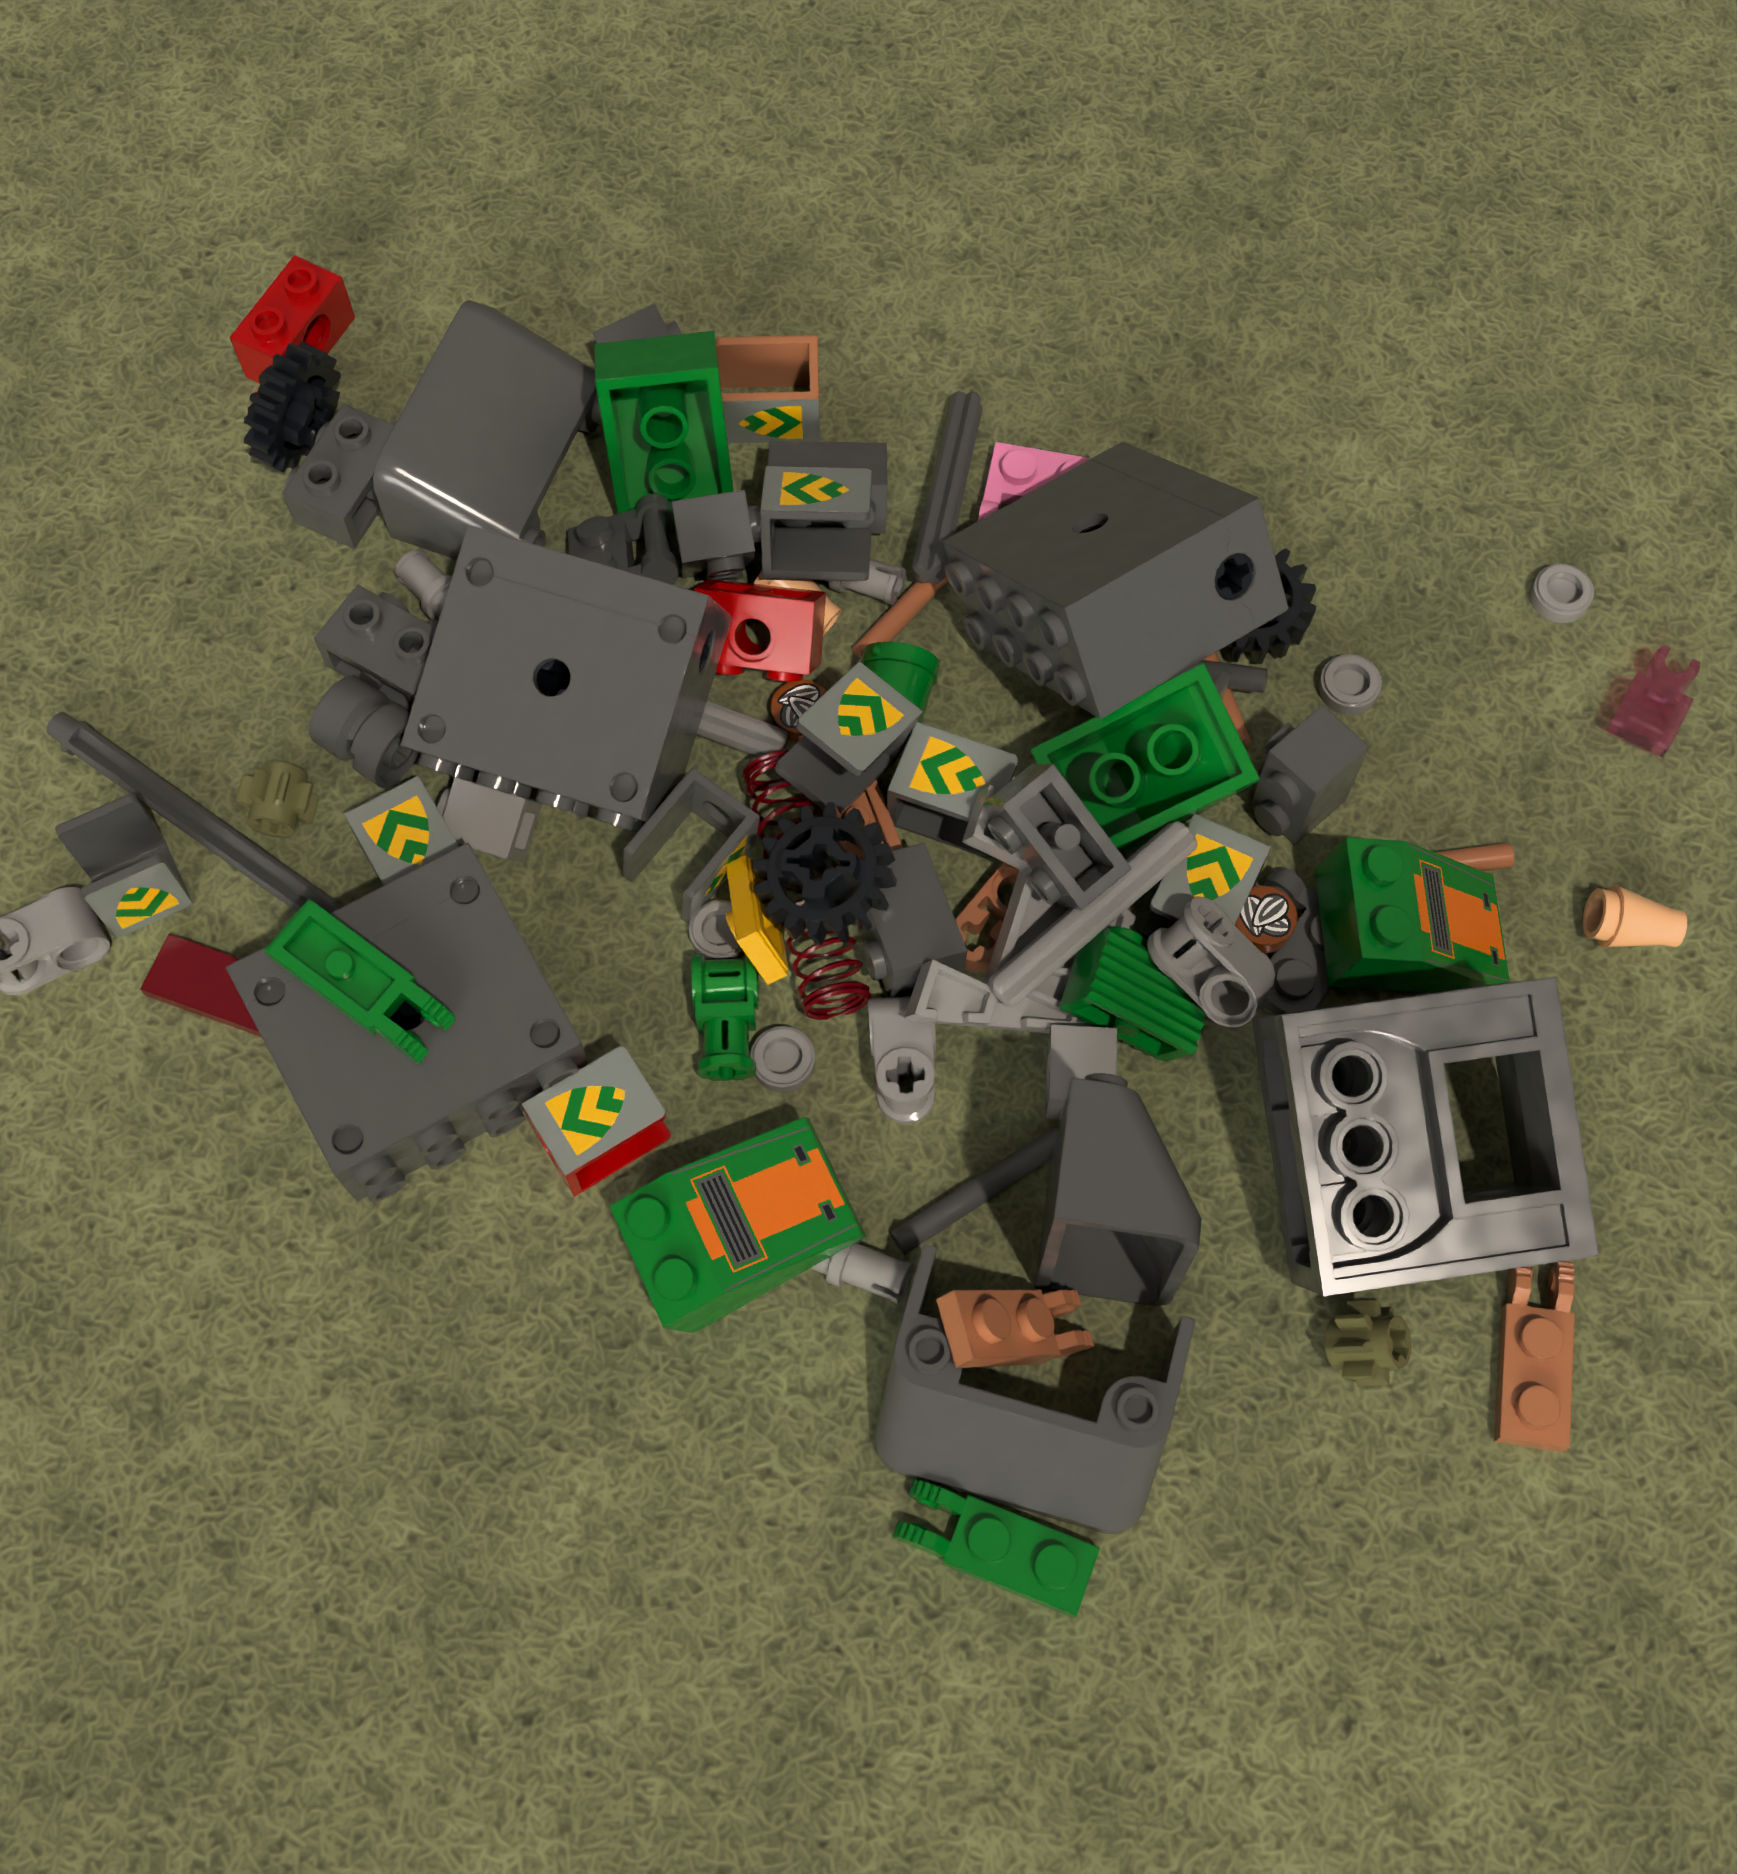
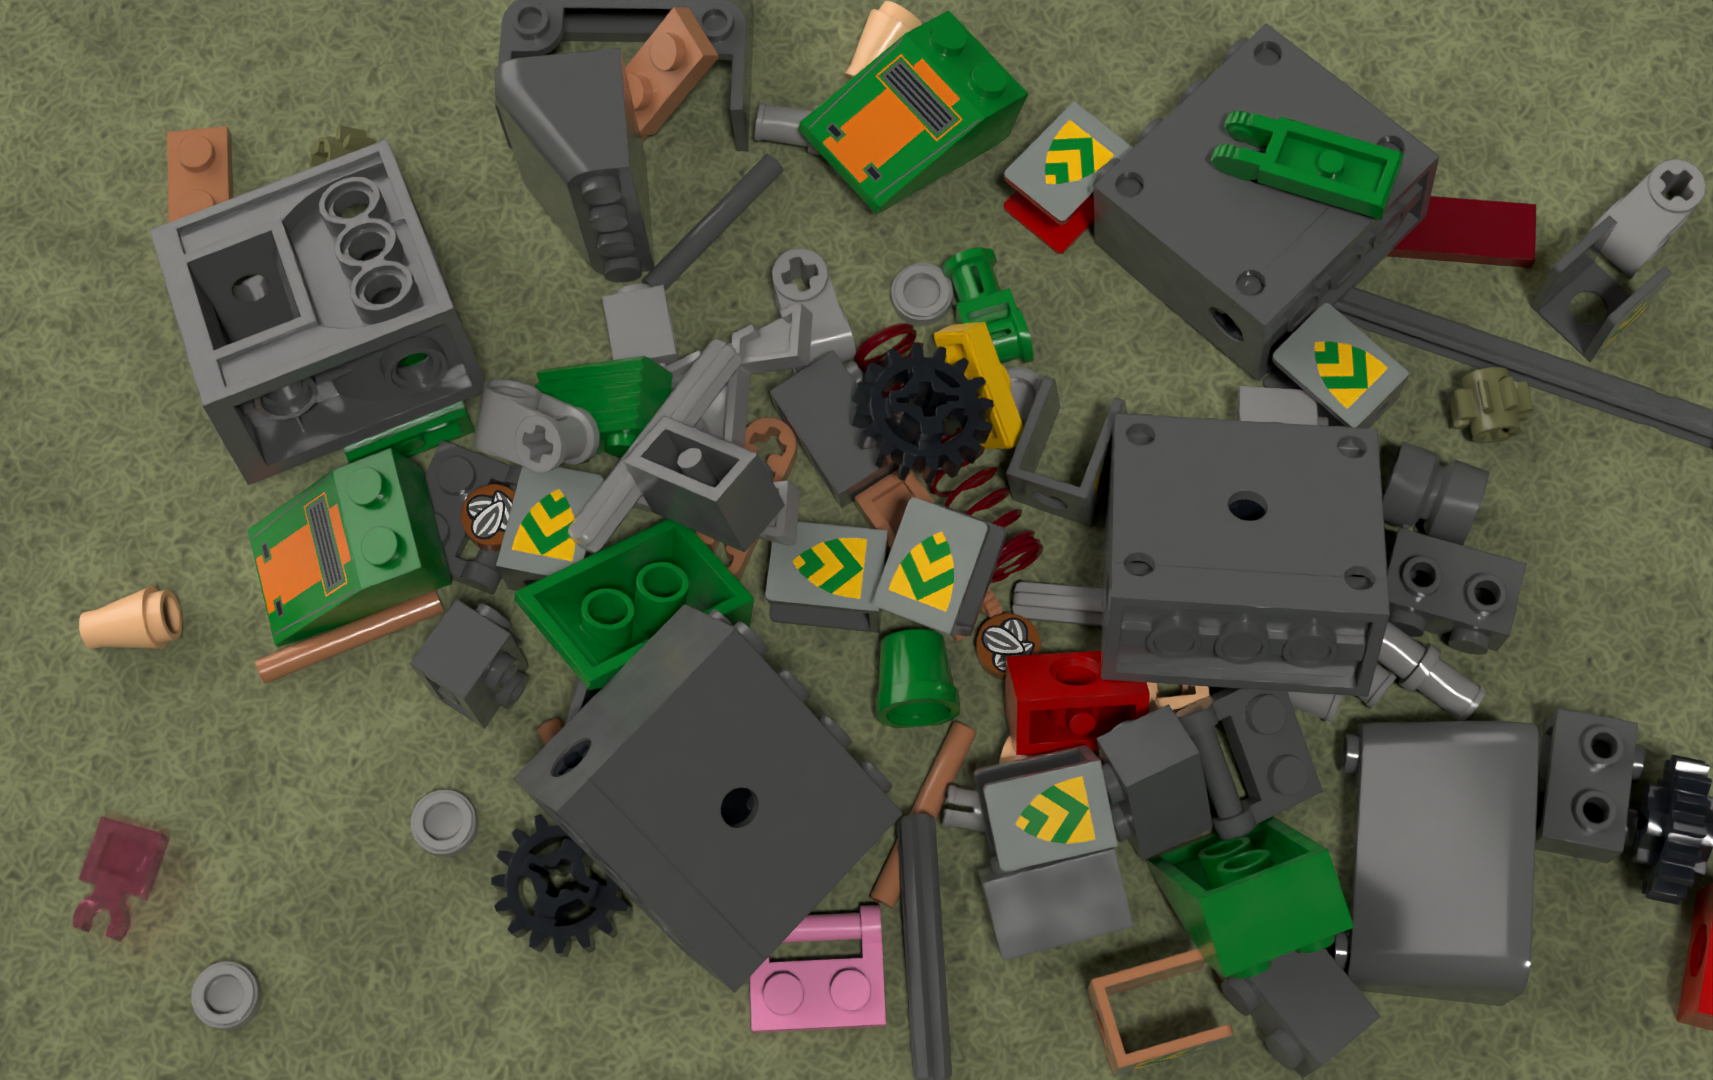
camera: 170 degrees right, 5 degrees up
none -> light nougat cone [844,1,923,81]

